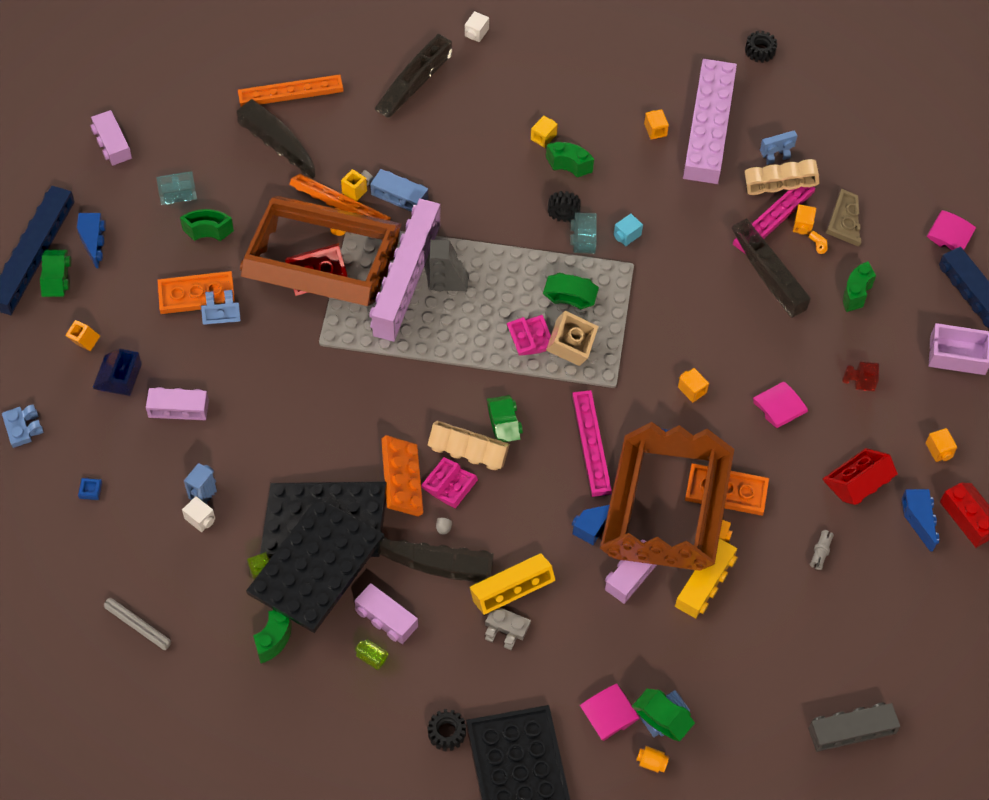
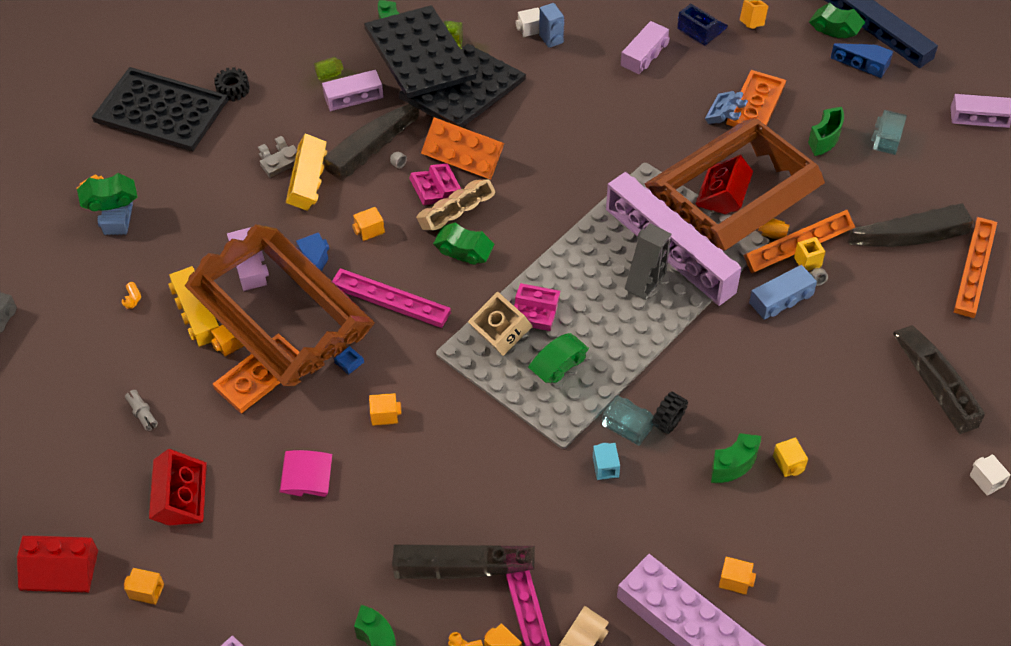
camera: 125 degrees right, 5 degrees down
dark pink slope [580,684,640,741] -> none
clear red brick [842,362,879,391] -> none
blue slope [902,489,939,551] -> none
none -> light orange arm [122,282,141,309]
none -> light orange brick [352,207,385,241]

